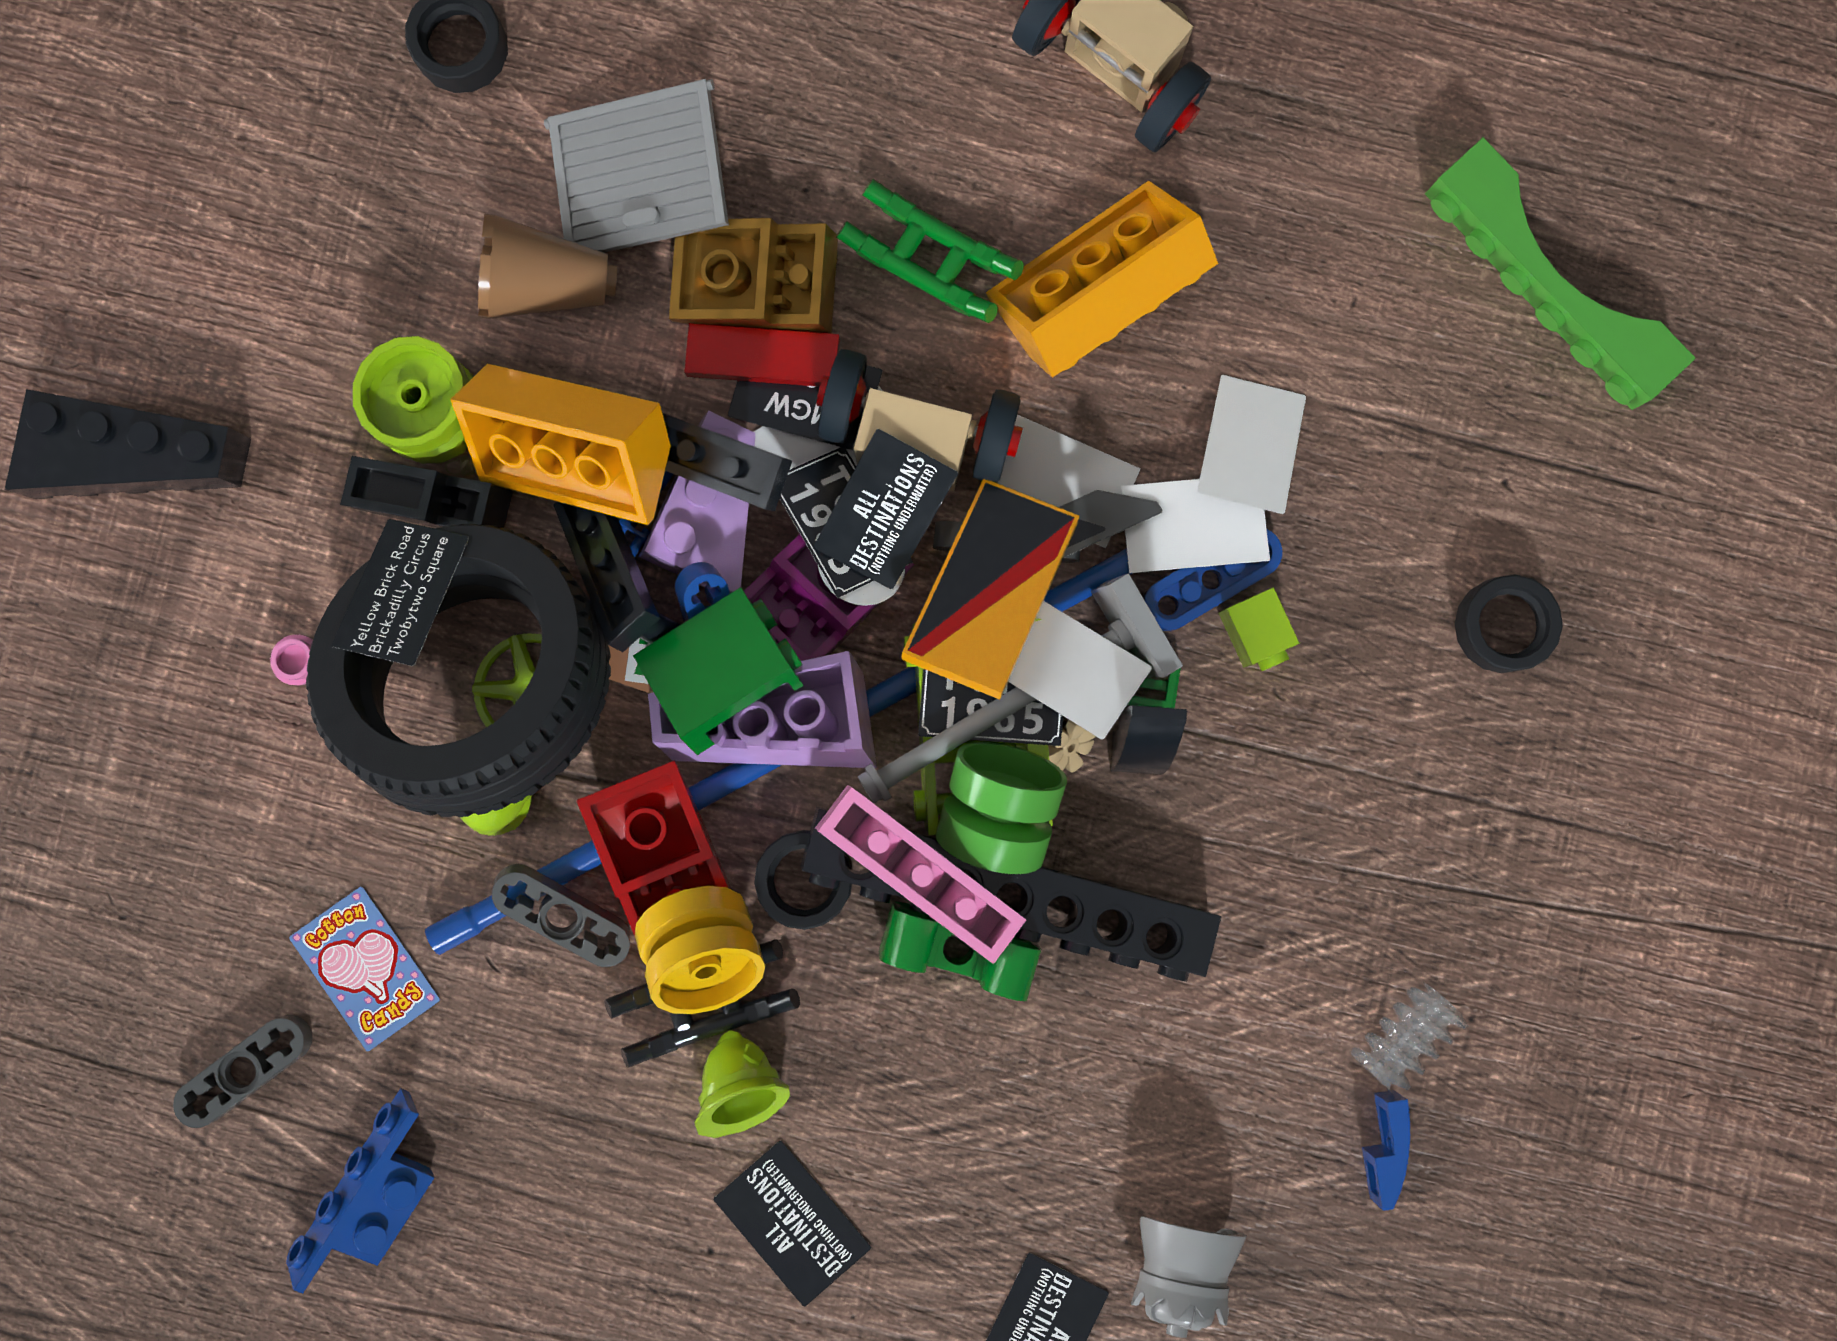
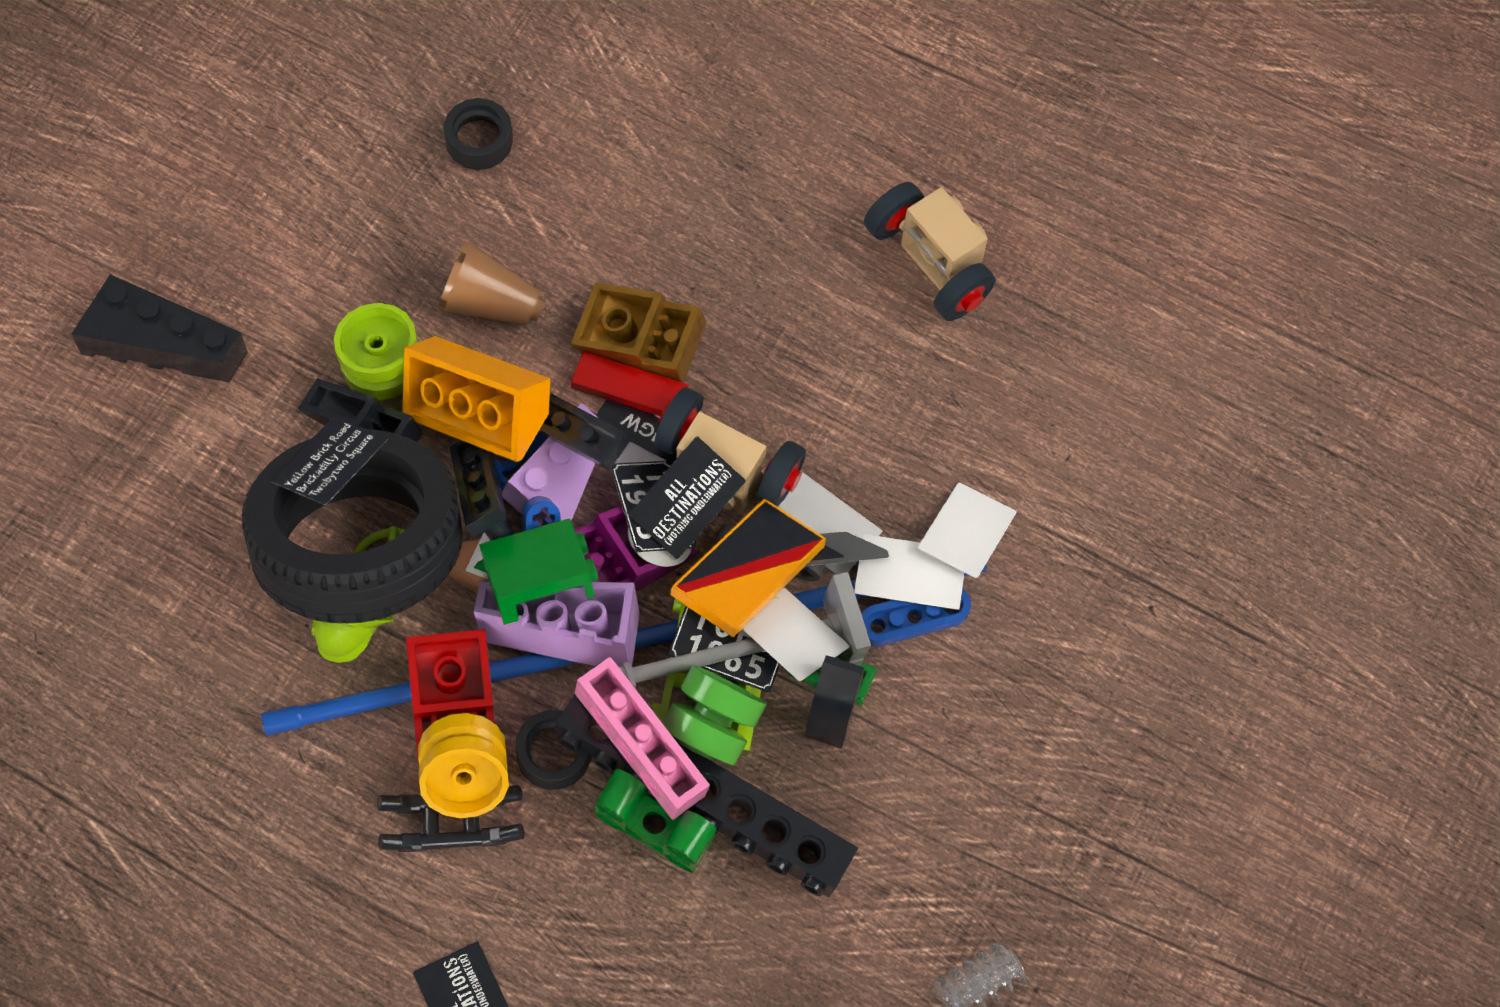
camera: 10 degrees right, 20 degrees down
dark grey beam [173,1015,312,1128] -> none
bright pink plate [270,635,313,686] -> none
blue bracket [286,1088,435,1294] -> none
sticker [289,887,440,1051] -> none
dark grey beam [492,864,630,967] -> none
light grey piece [544,79,729,253] -> none
lime piece [694,1030,790,1138] -> none
green piece [836,178,1024,323] -> none
light orange slope [986,181,1218,378] -> none
tan plant [1048,720,1095,773] -> none
lime brick [1218,587,1300,671] -> none
bright green arch [1425,137,1696,410] -> none
black tyre [1455,574,1563,673] -> none

